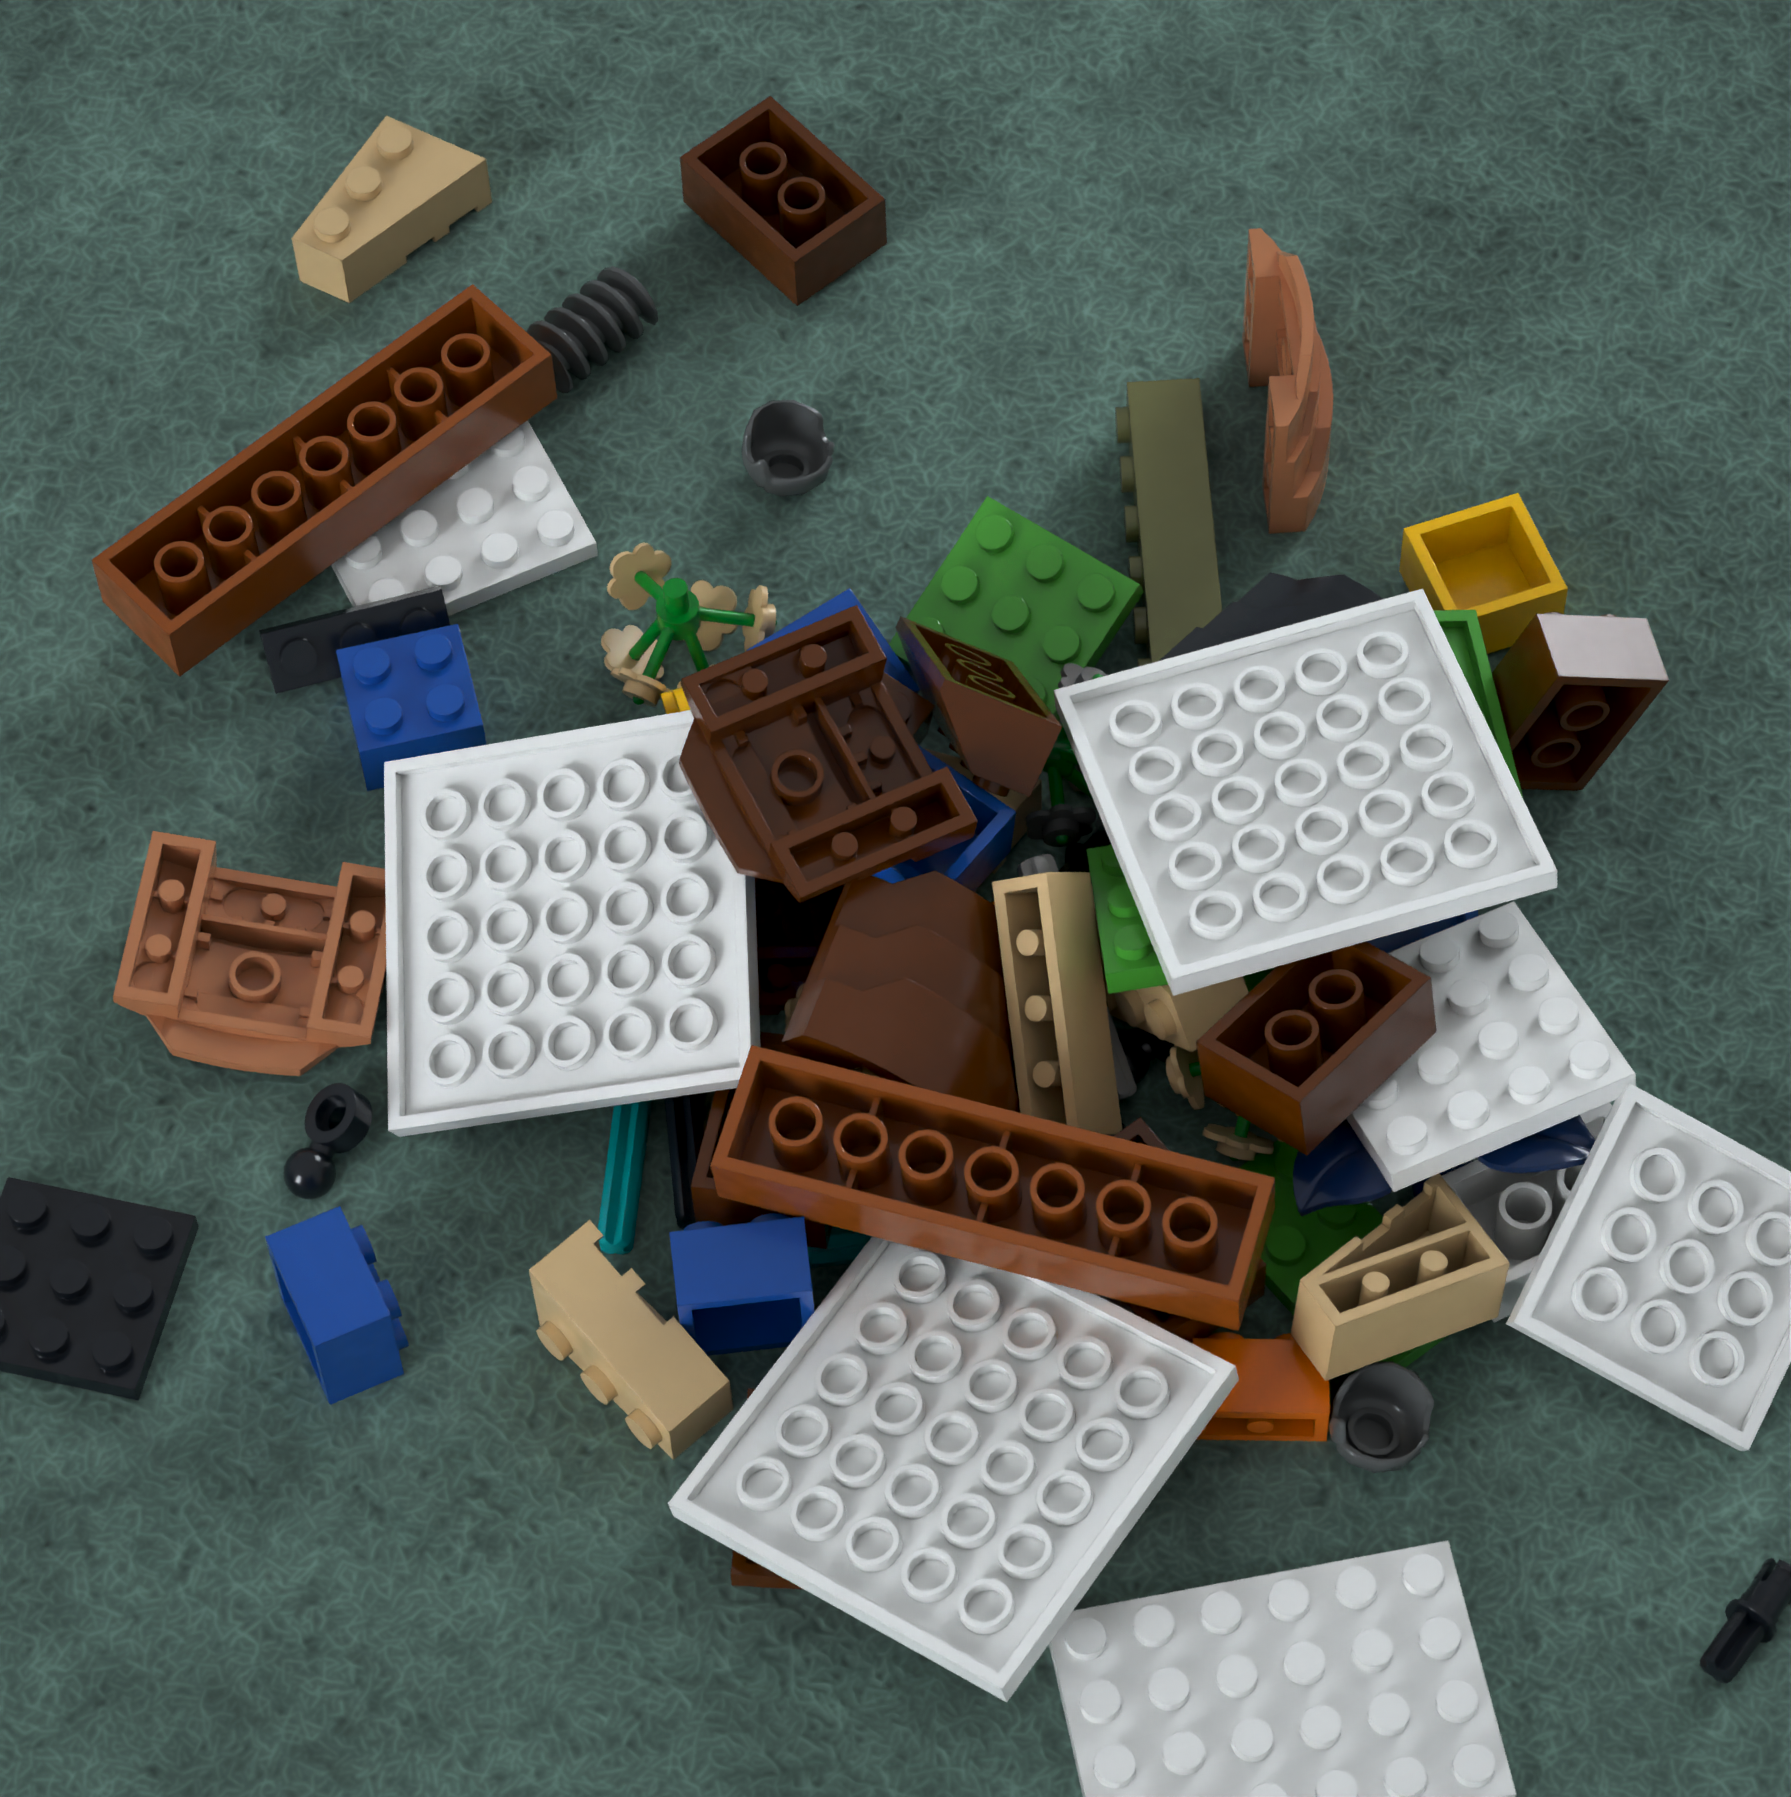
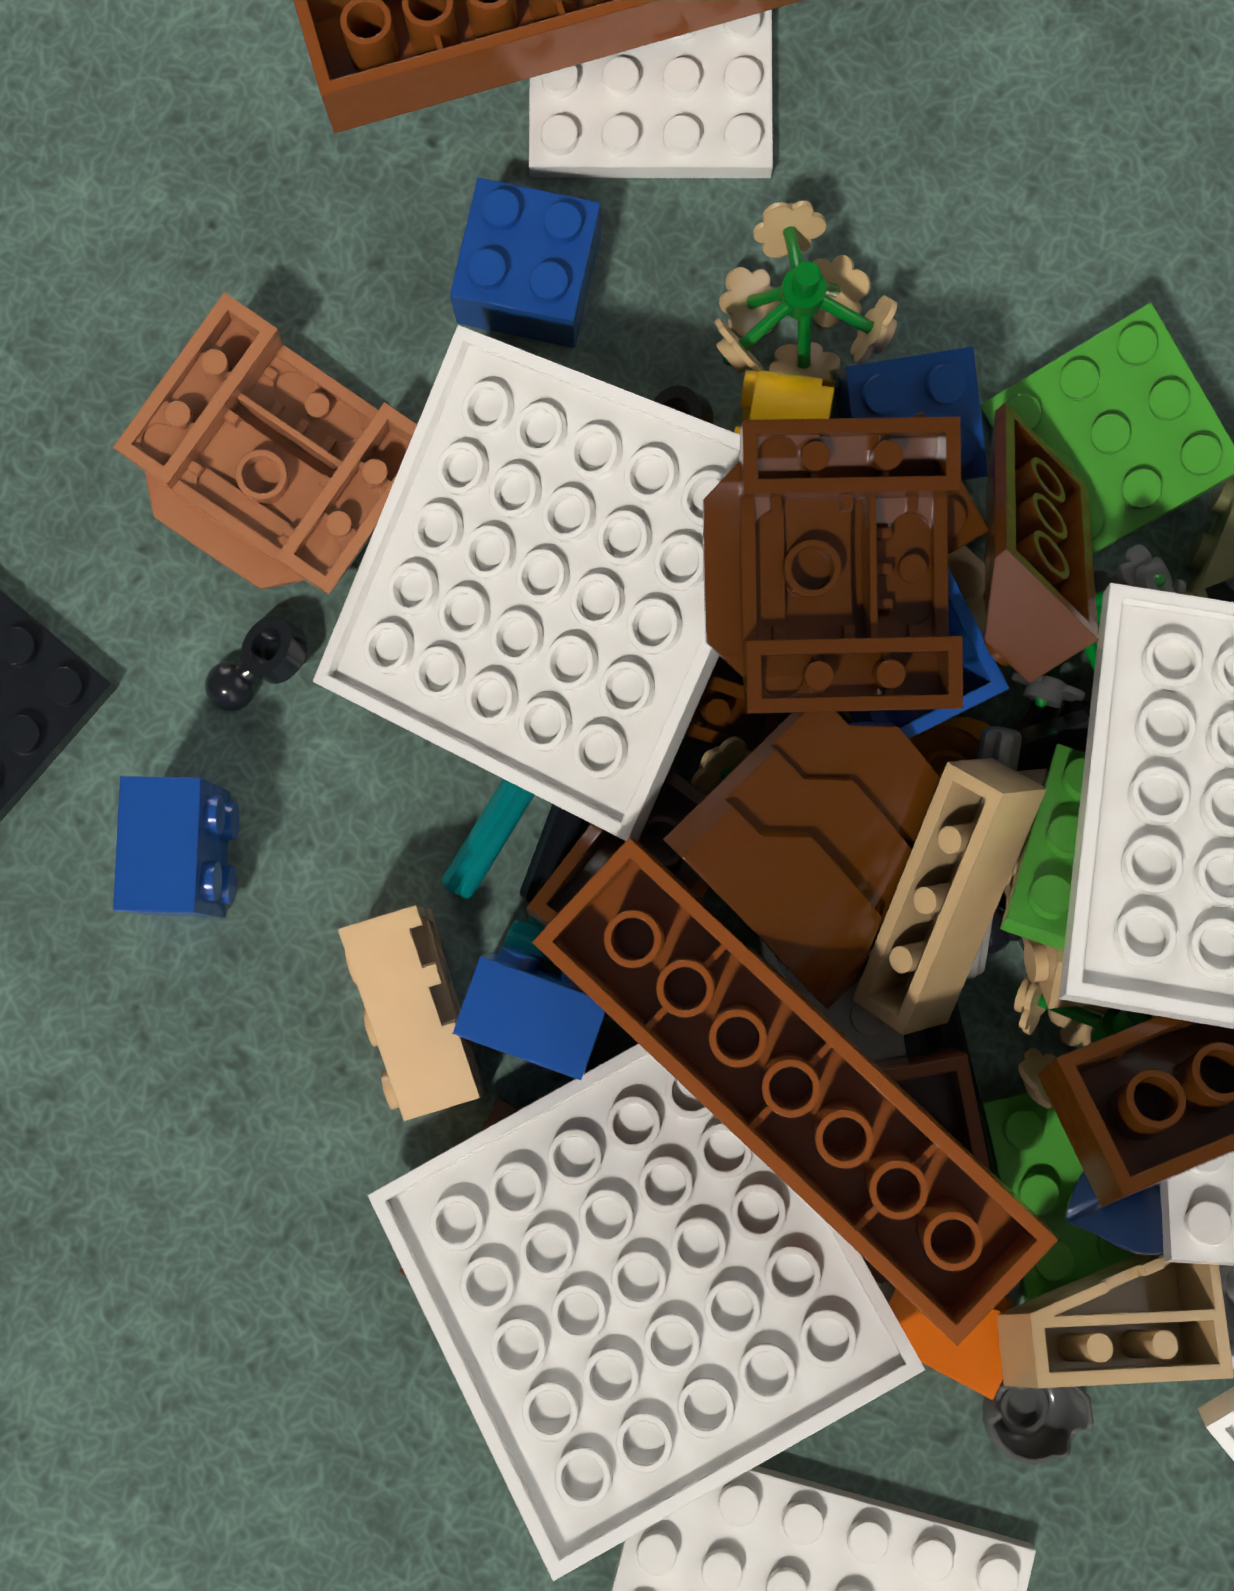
camera: 25 degrees right, 25 degrees up
black plate [259,586,450,694] -> none
dark grey hair [741,400,834,497] -> none

